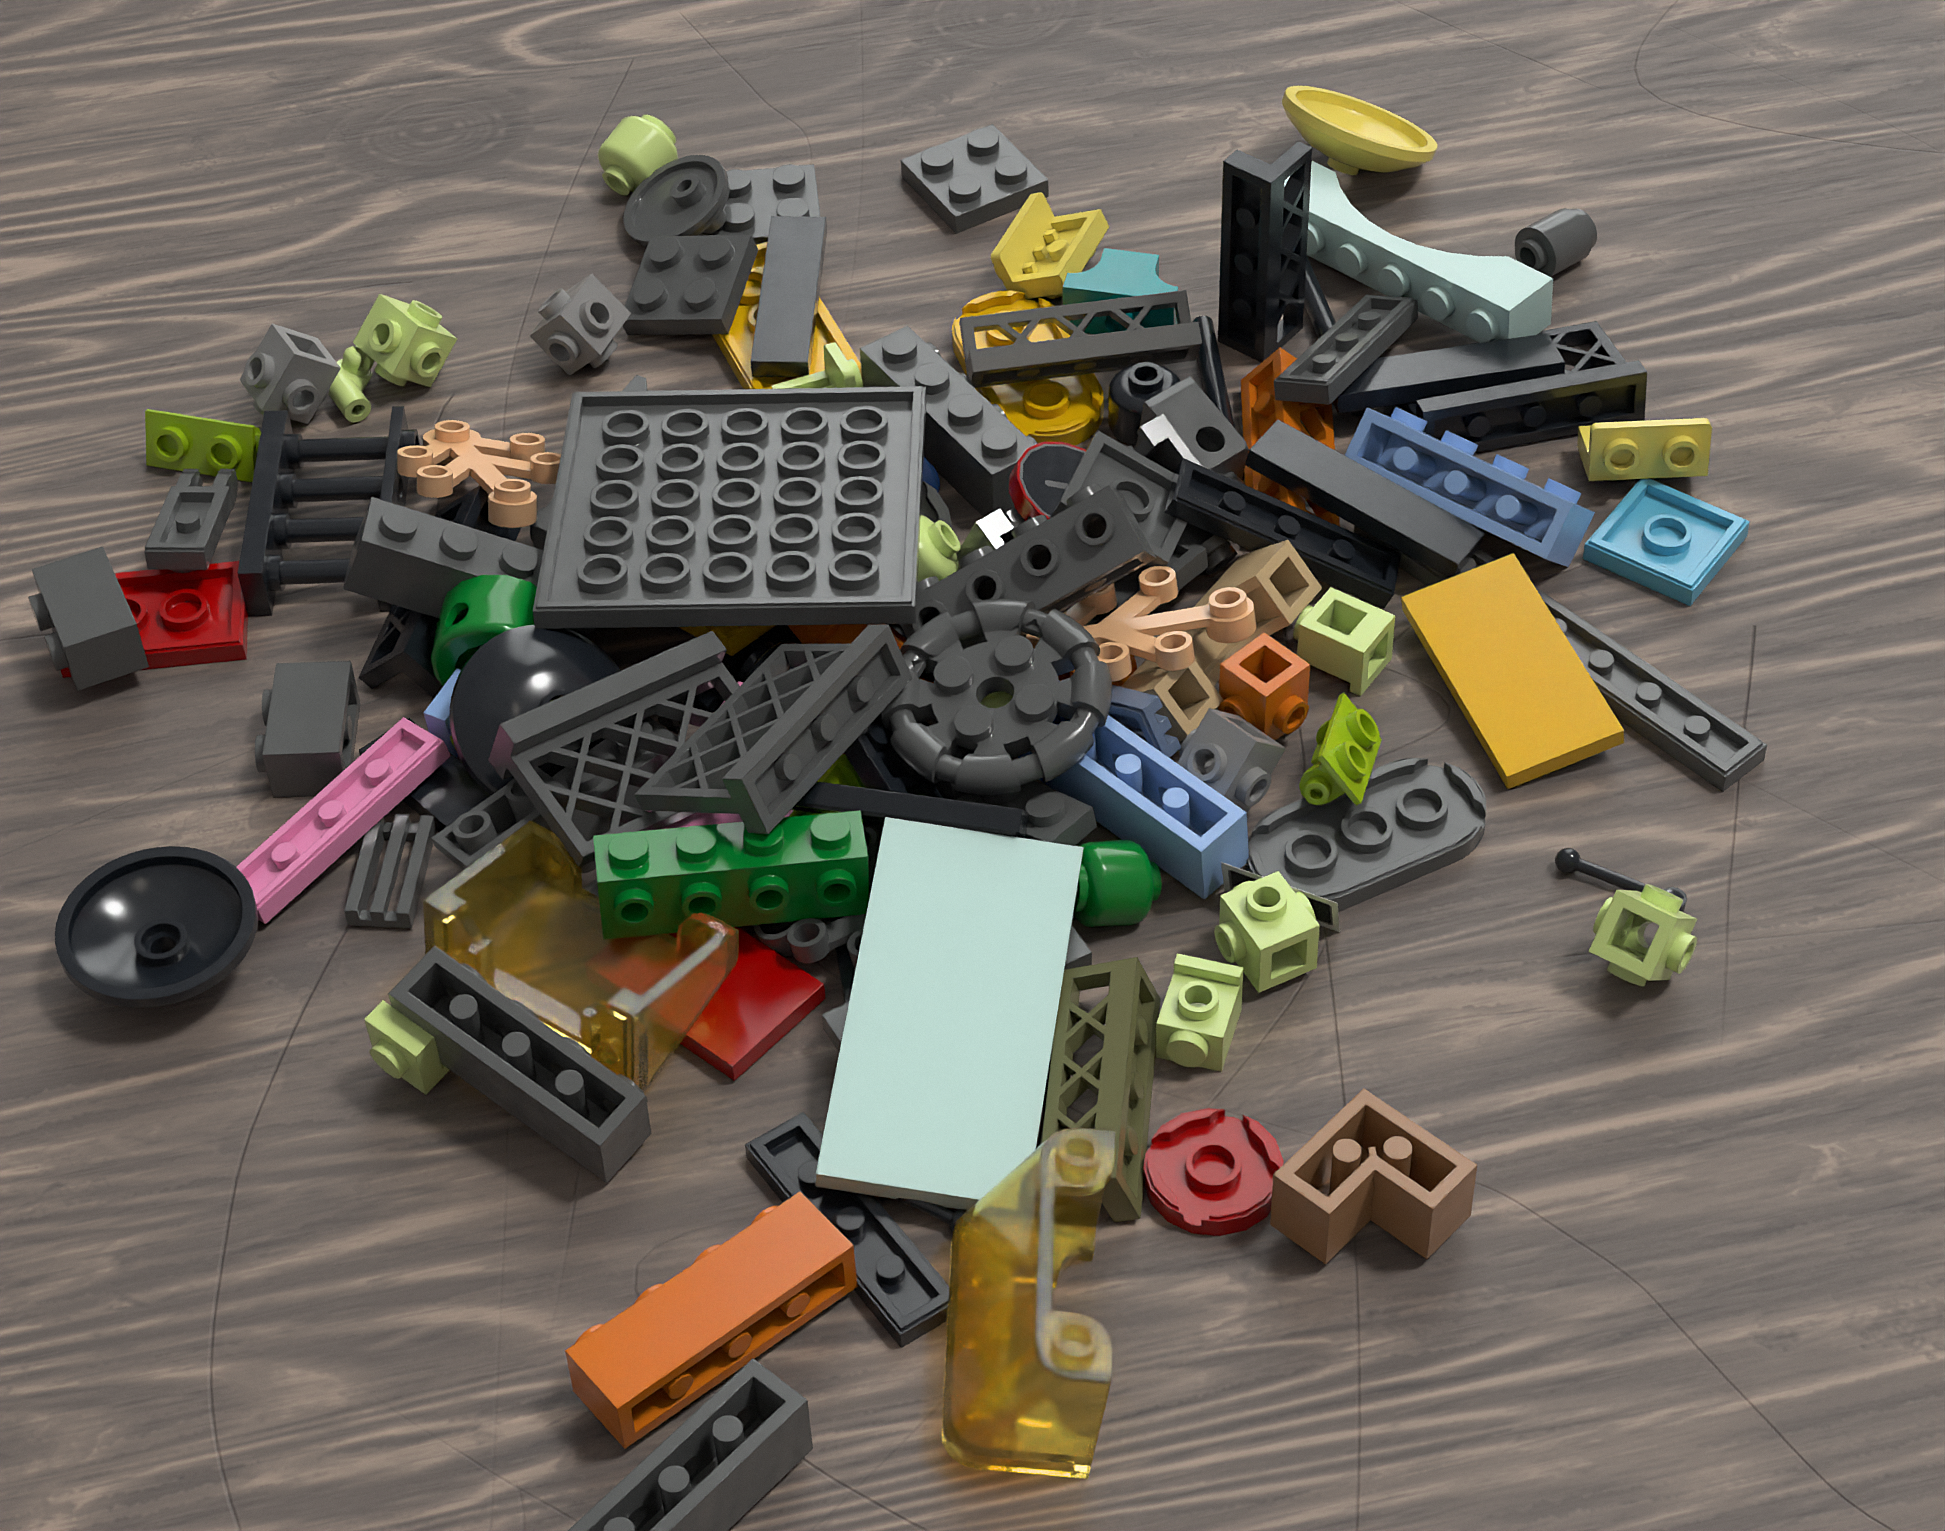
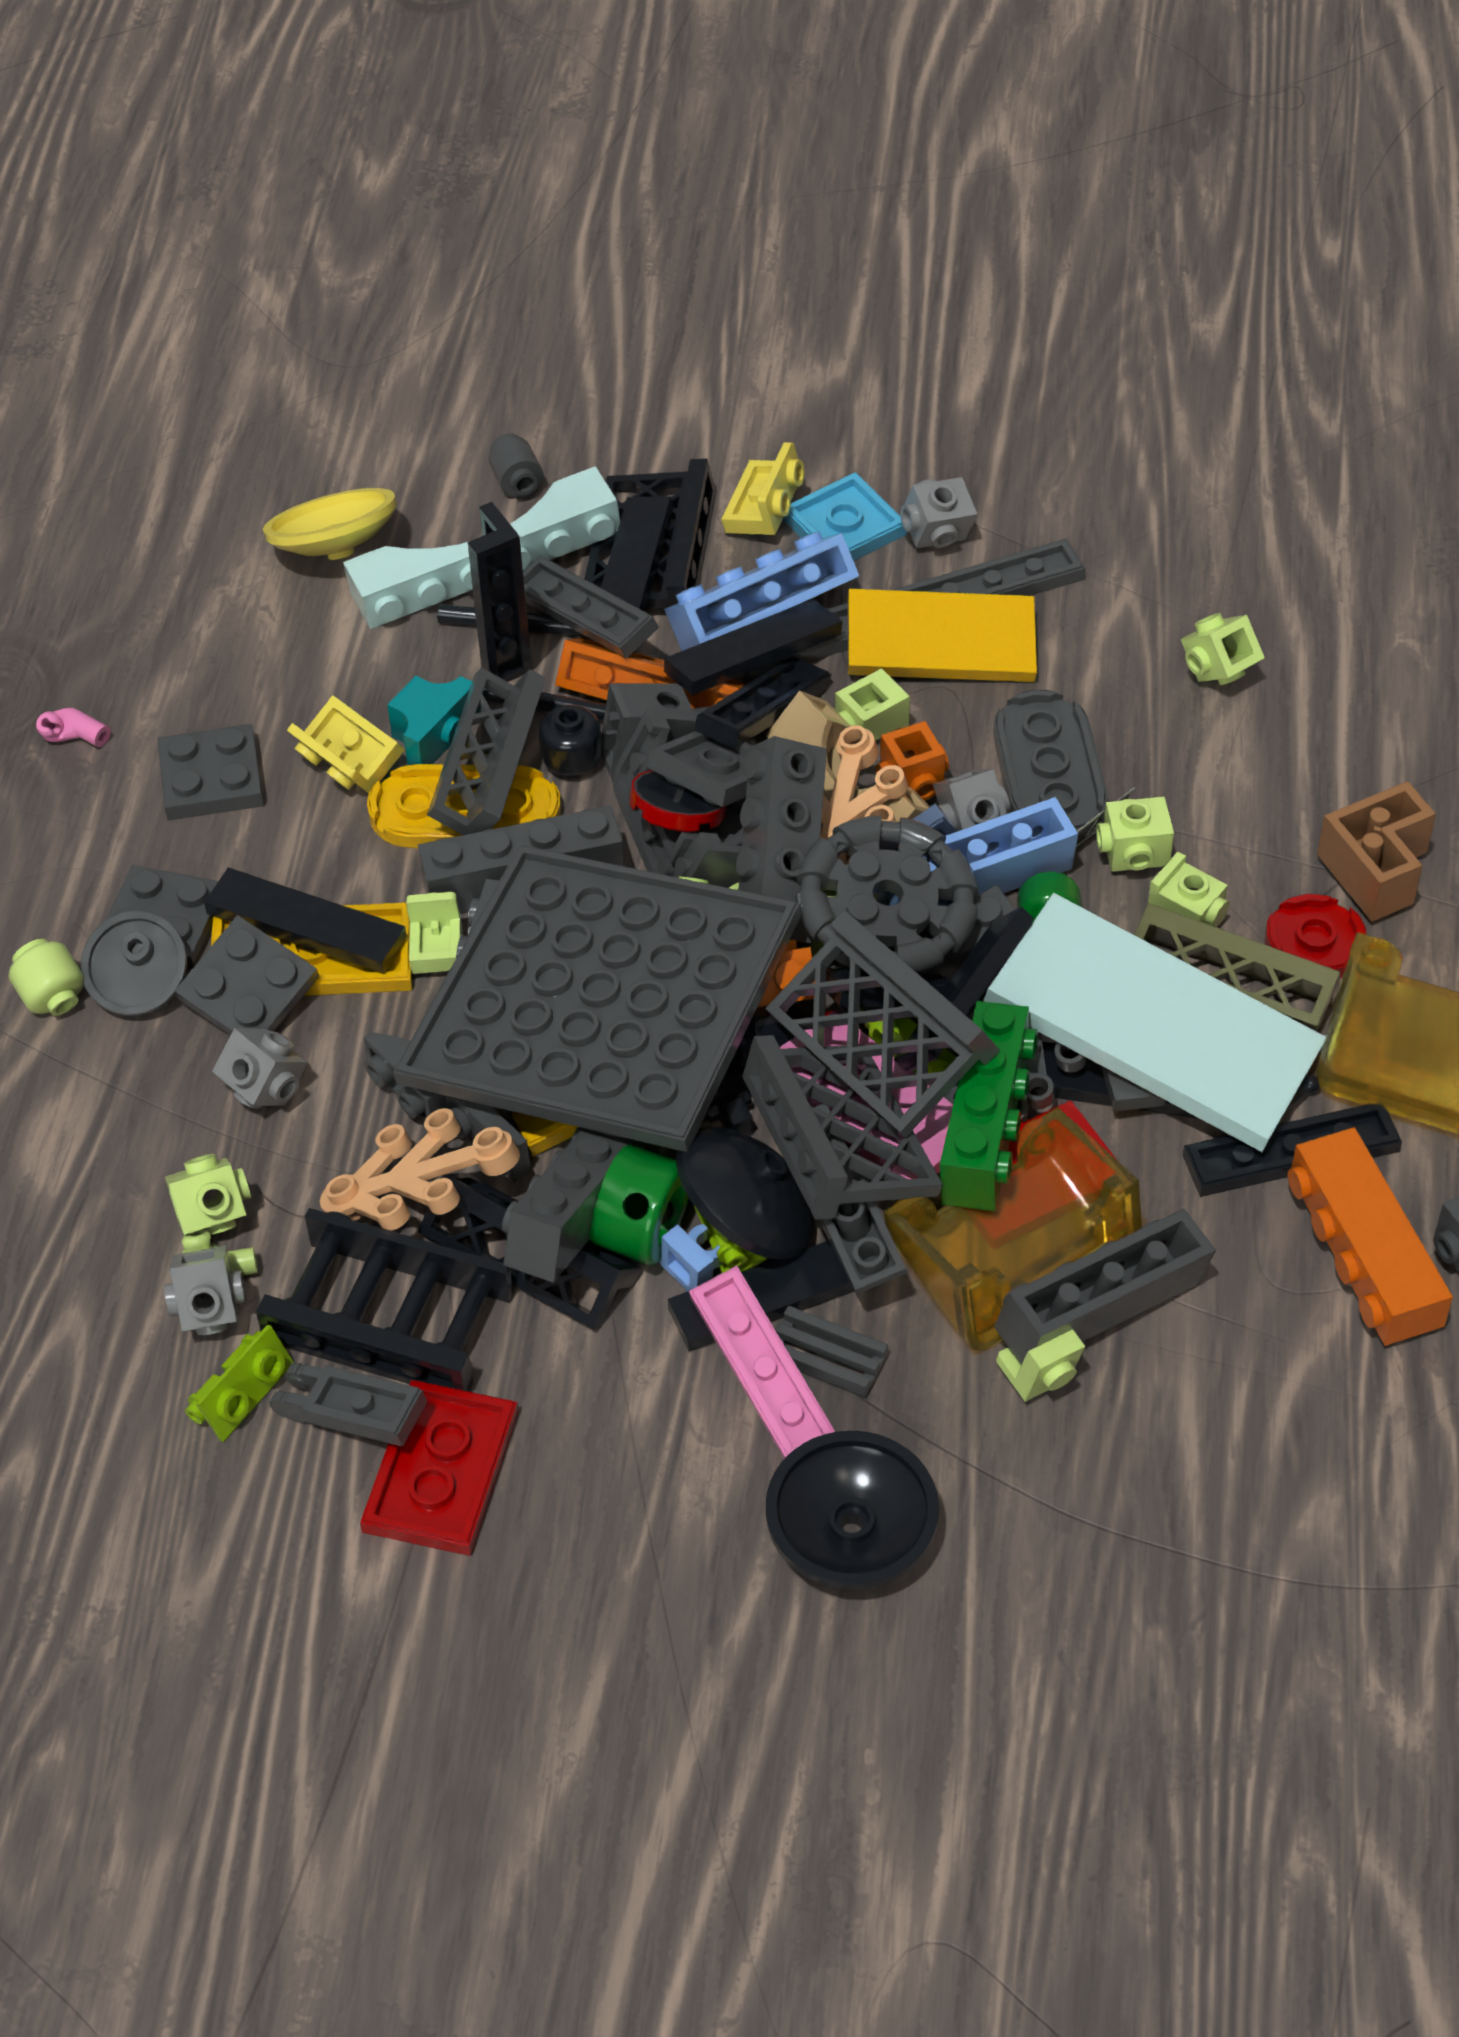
camera: 70 degrees left, 5 degrees up
dark grey brick [28,546,149,691] -> none
dark grey brick [255,661,360,798] -> none
lime hinge [1299,693,1382,806] -> none
black hinge [1555,848,1687,912] -> none
none -> bright pink arm [36,708,111,747]
none -> light grey brick [900,477,978,548]

